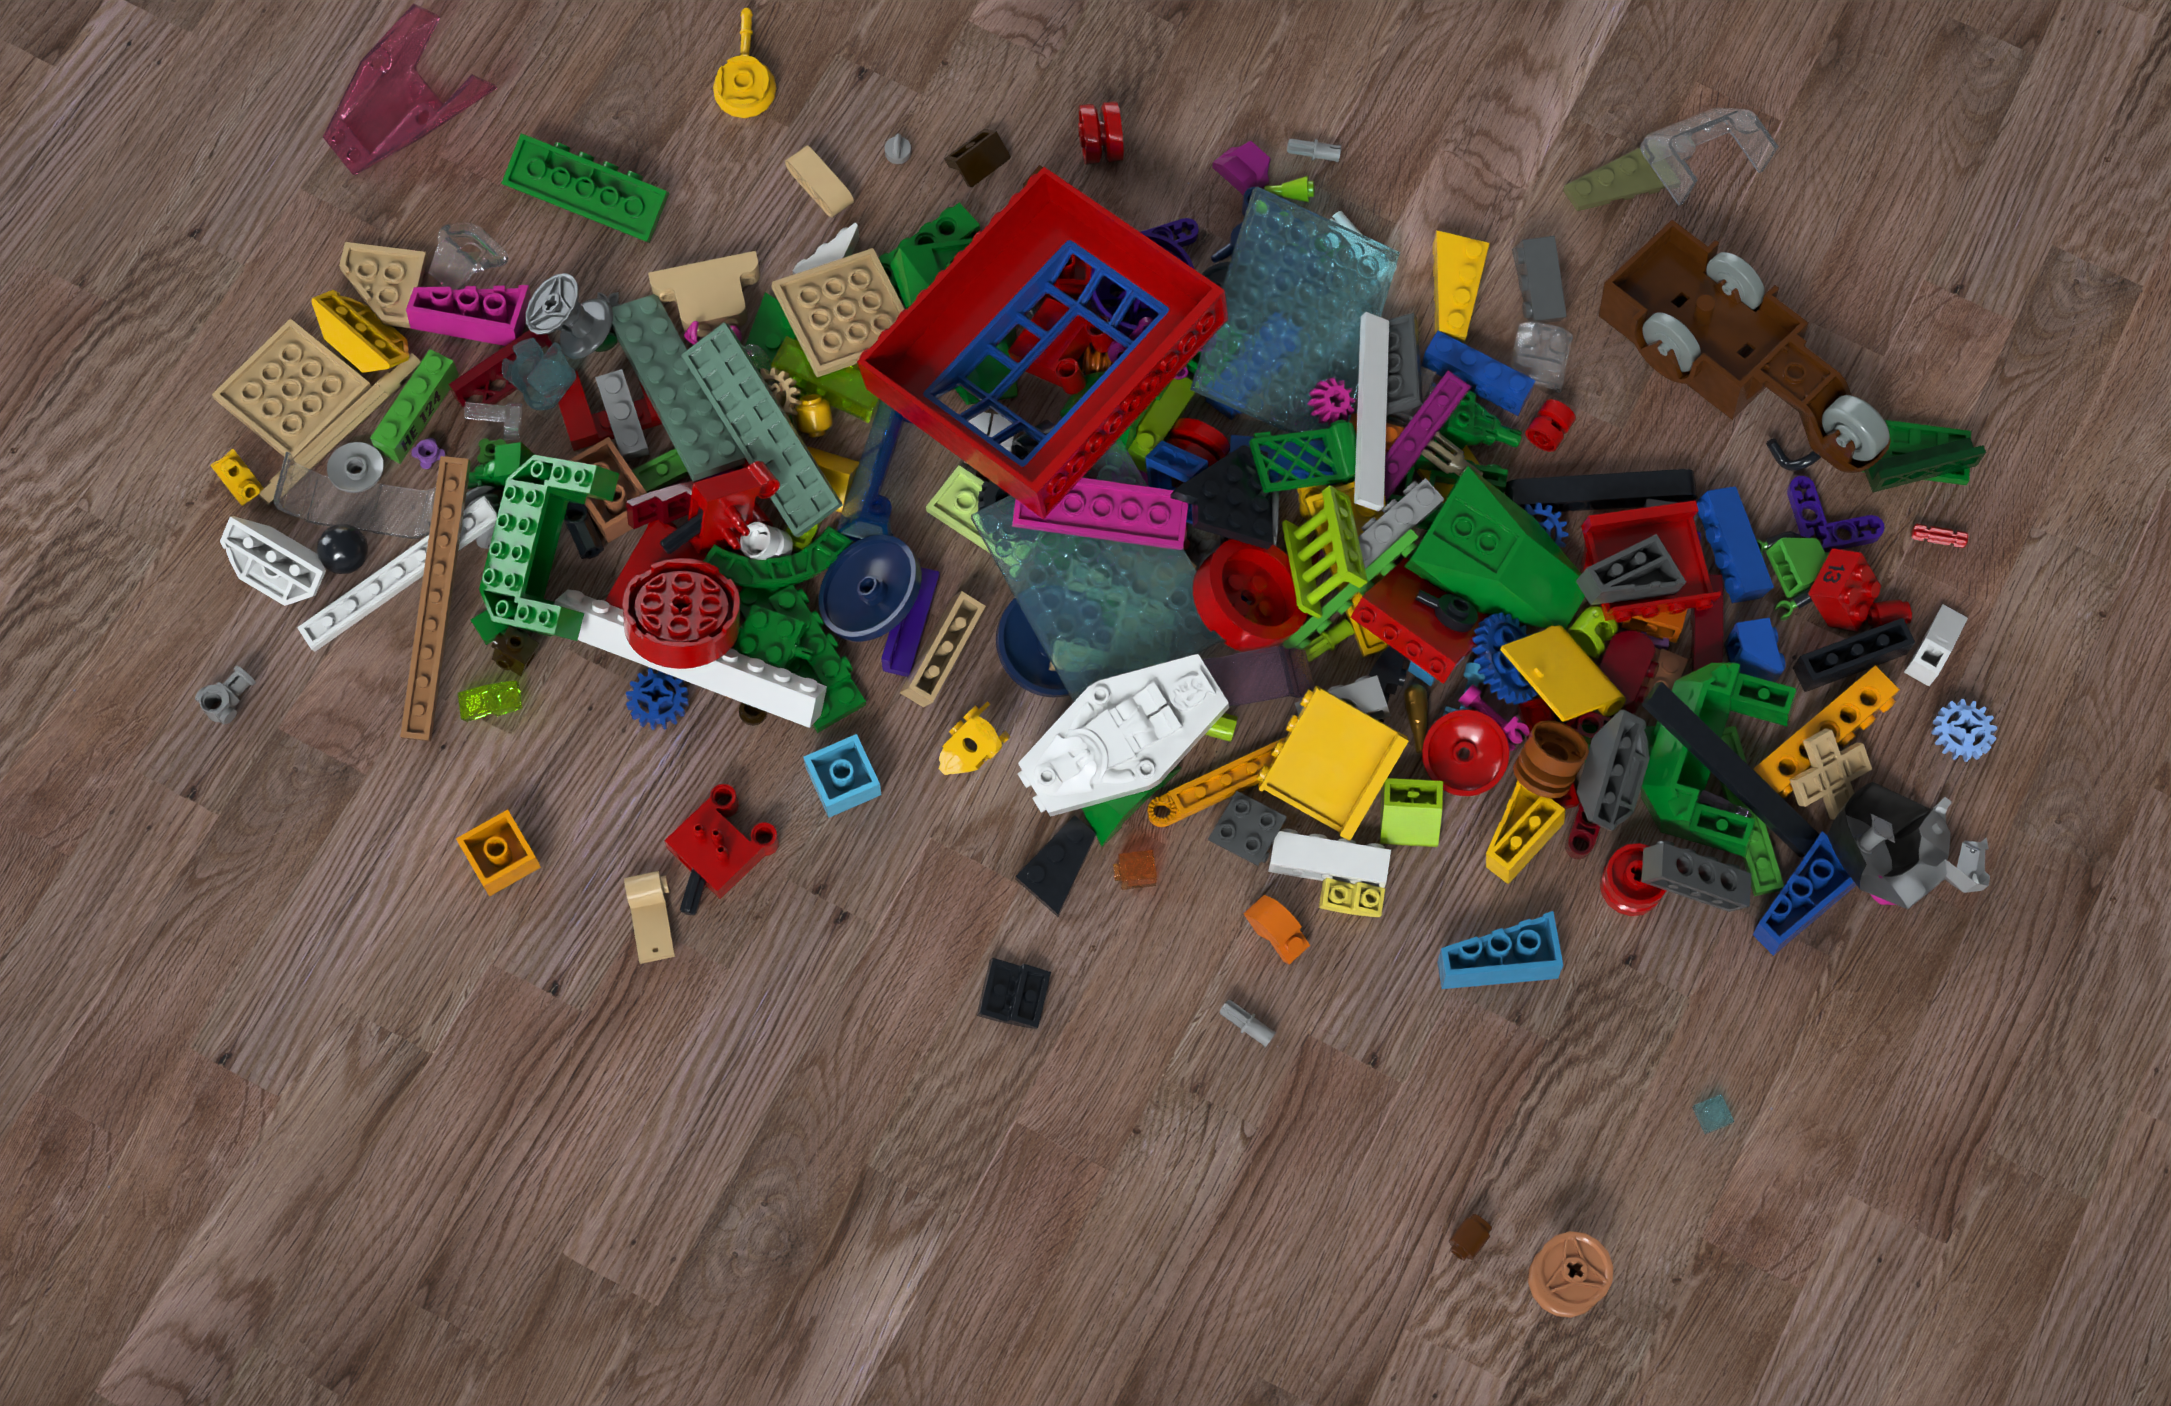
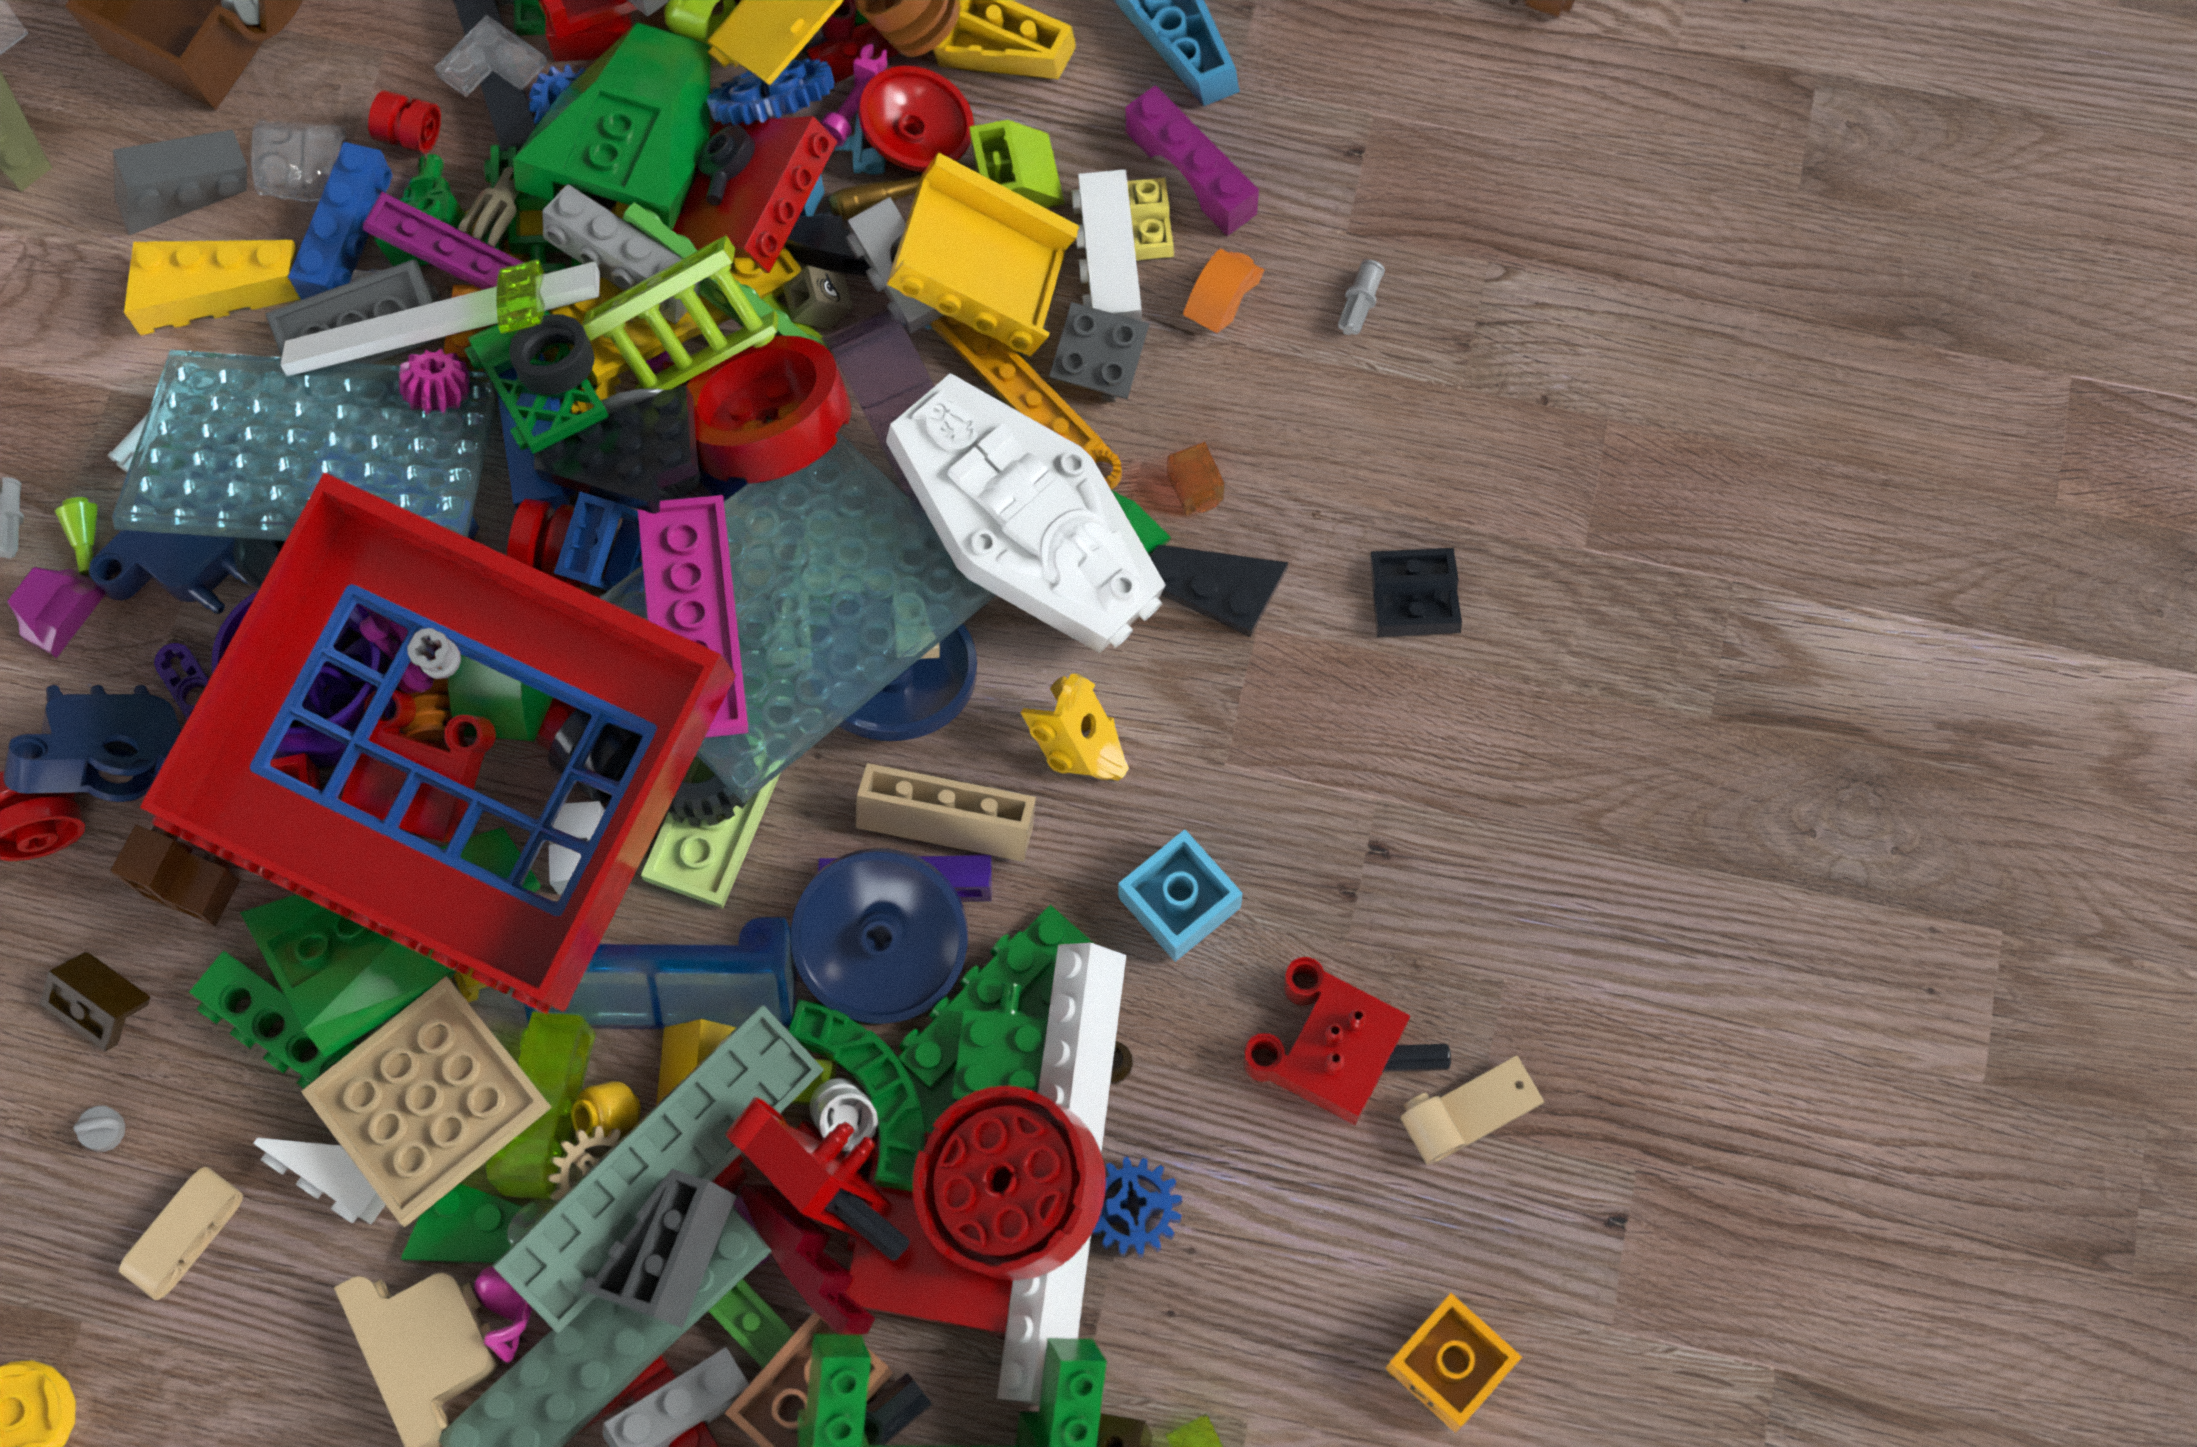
camera: 100 degrees left, 0 degrees up
none -> dark blue piece [3,685,181,802]
none -> light grey bush [407,628,461,679]
none -> clear plate [434,15,547,97]
none -> clear neon green slope [496,259,545,334]
none -> black tyre [509,314,595,395]
none -> dark grey wedge [580,1169,736,1328]
none -> dark tan brick [783,266,853,330]
none -> magenta arch [1125,85,1259,237]

